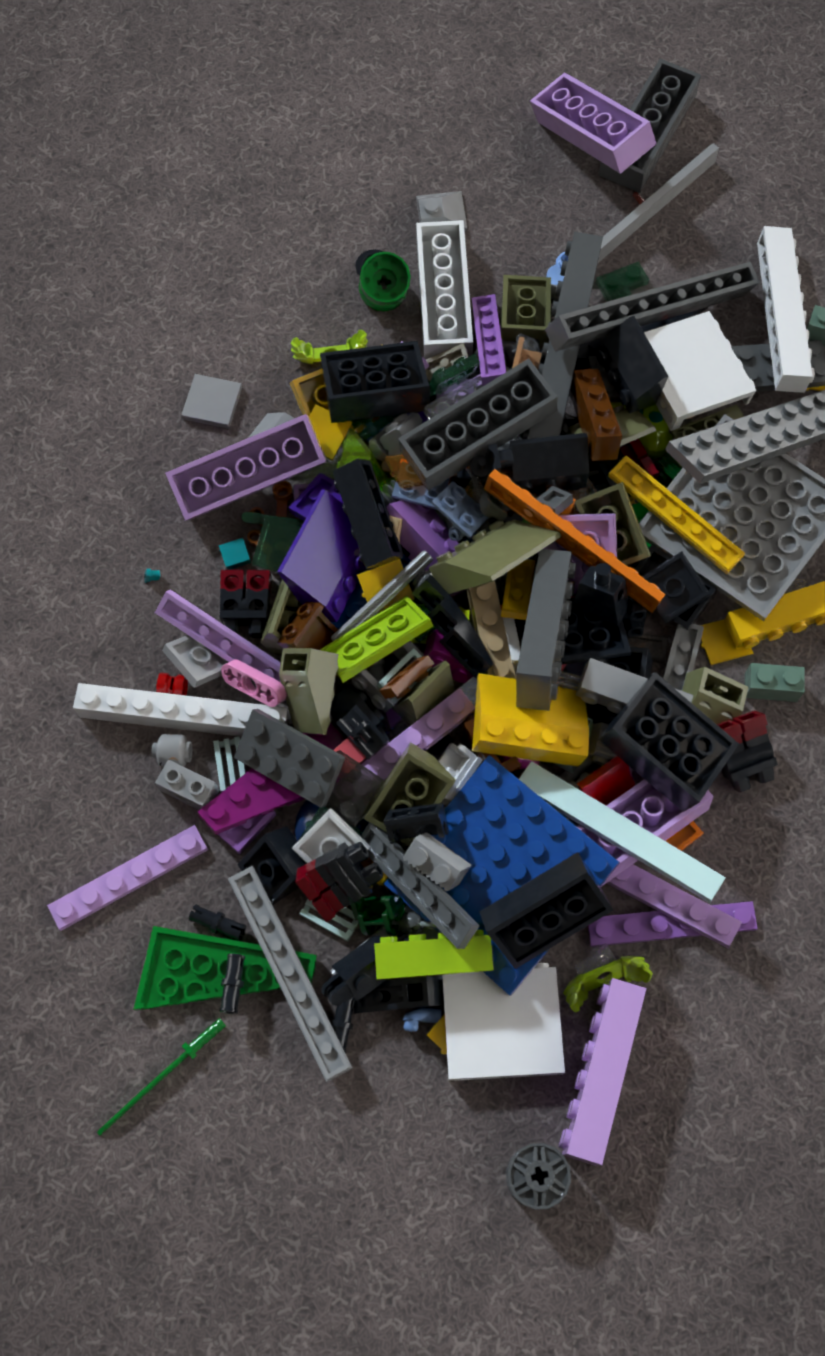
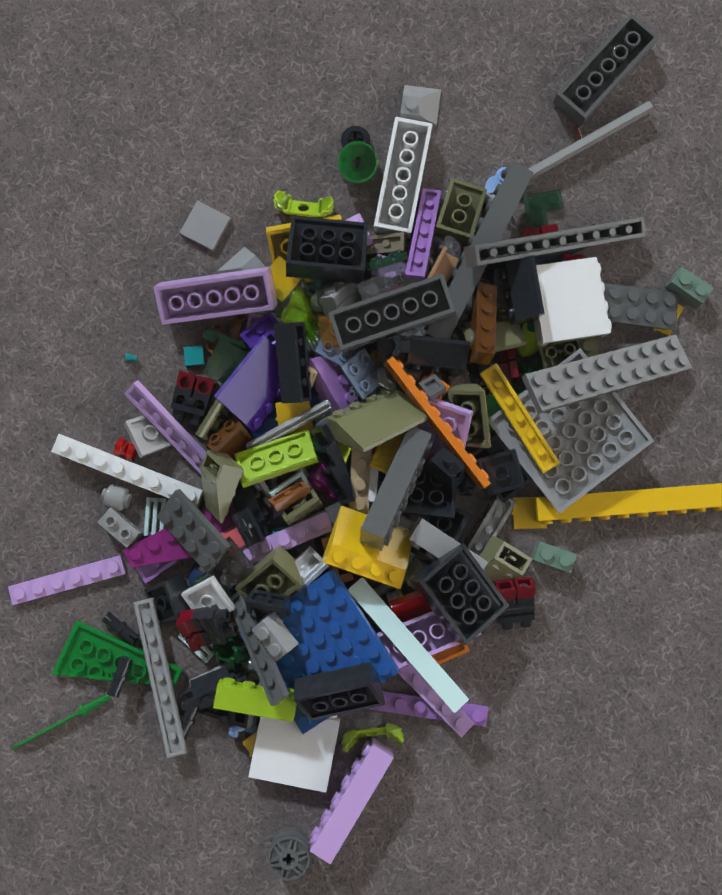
camera: 10 degrees right, 15 degrees up
bright pink beam [221,659,287,707] -> none
lavender brick [530,72,656,174] -> none
white brick [757,226,815,393] -> none

